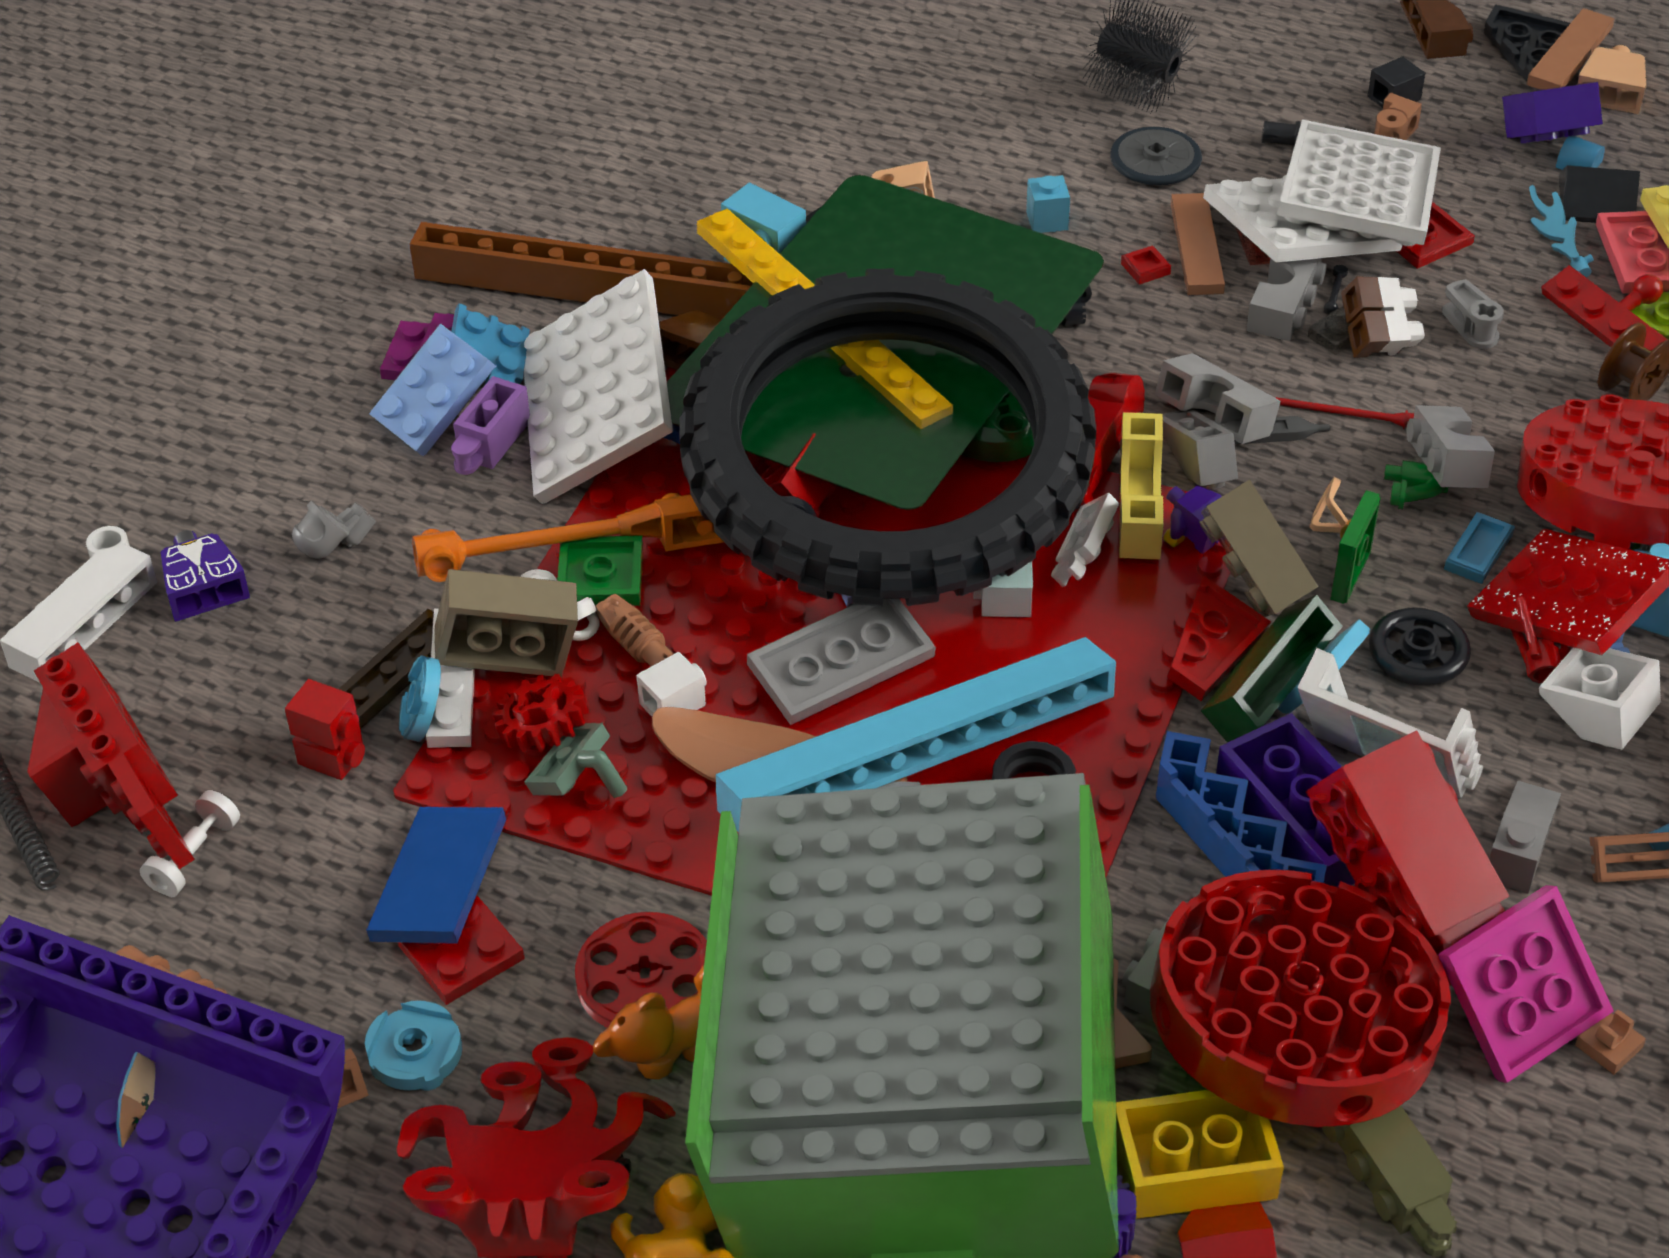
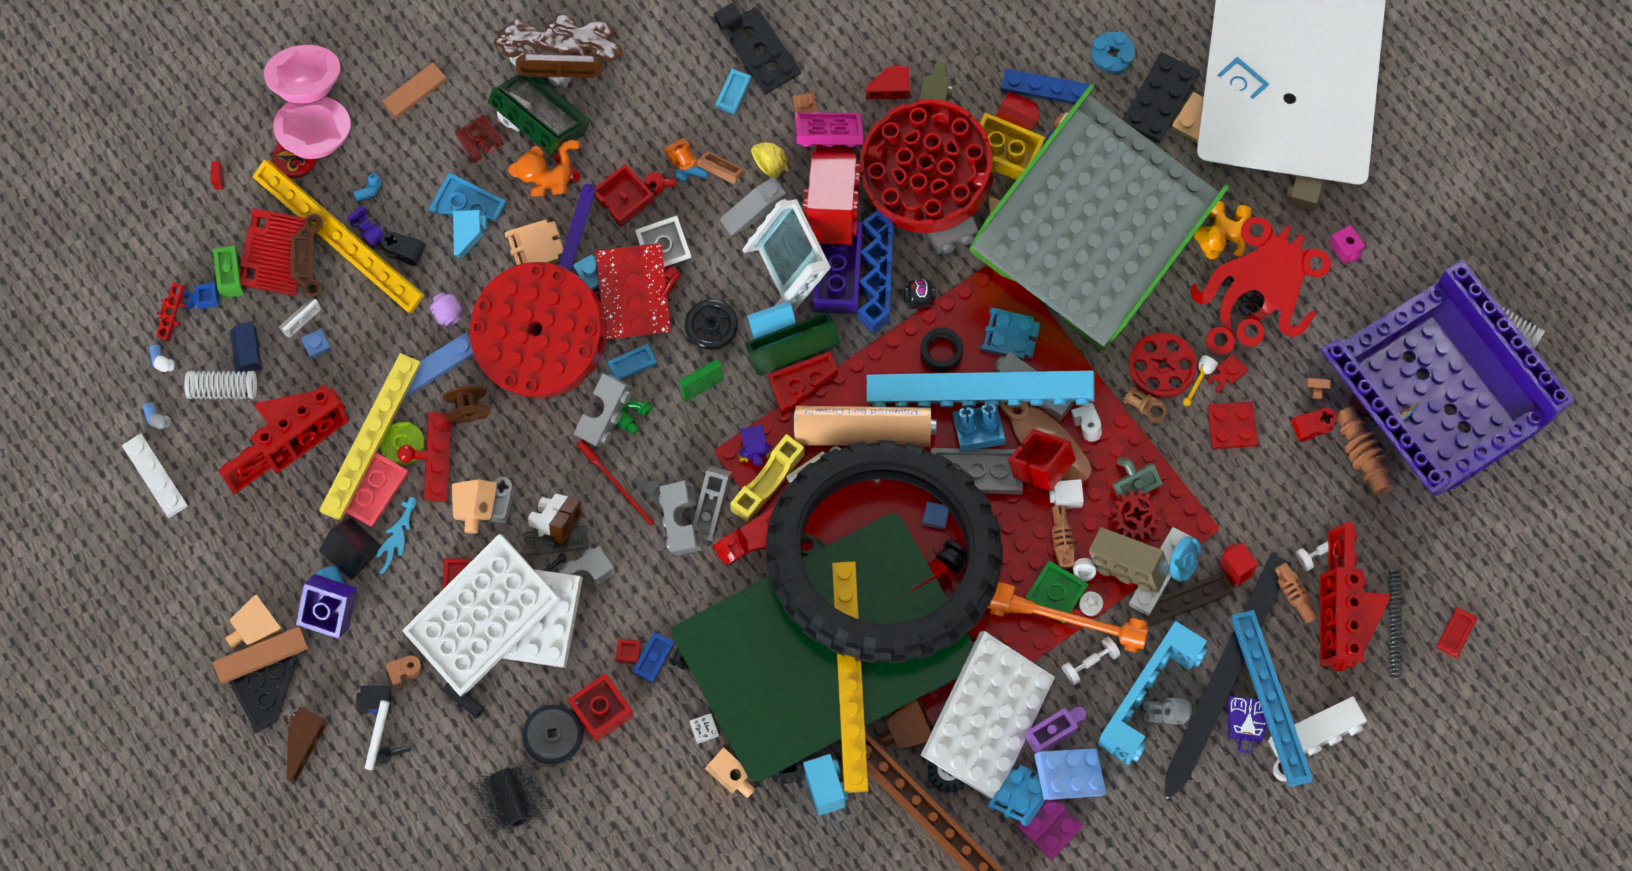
camera: 145 degrees left, 25 degrees up
medium azure plate [365,1001,462,1090] -> none
blue tile [366,807,506,943] -> none
orange animal [593,965,704,1080] -> none
medium azure brick [1026,175,1070,233] -> none
nougat tile [1171,193,1225,295] -> none
dark tan brick [1199,479,1319,616] -> none
light nougat piece [1310,476,1351,538] -> none
none -> white bar [365,700,390,770]
none -> black hand [377,745,411,764]
none -> light nougat torso [452,479,497,534]
none -> red brick [567,673,634,743]
none -> blue plate [632,632,675,684]
none -> light yellow hat [751,142,789,179]
none -> light nougat piece [794,406,936,447]
none -> red slope [866,65,909,100]
none -> black head [903,280,936,309]
none -> dark azure plate [952,403,1005,452]
none -> red piece [1008,429,1076,491]
none -> white wheel [1062,636,1121,685]
none -> white leg [1071,403,1102,442]
none -> medium azure plate [1098,621,1207,765]
none -> medium nougat connector [1123,385,1167,423]
none -> black piece [1165,554,1292,799]
none -> hinge [1183,355,1218,406]
none -> red plate [1207,354,1248,393]
none -> dark azure plate [1231,610,1313,787]
none -> nougat hinge [1275,563,1318,625]
none -> red piece [1290,408,1337,442]

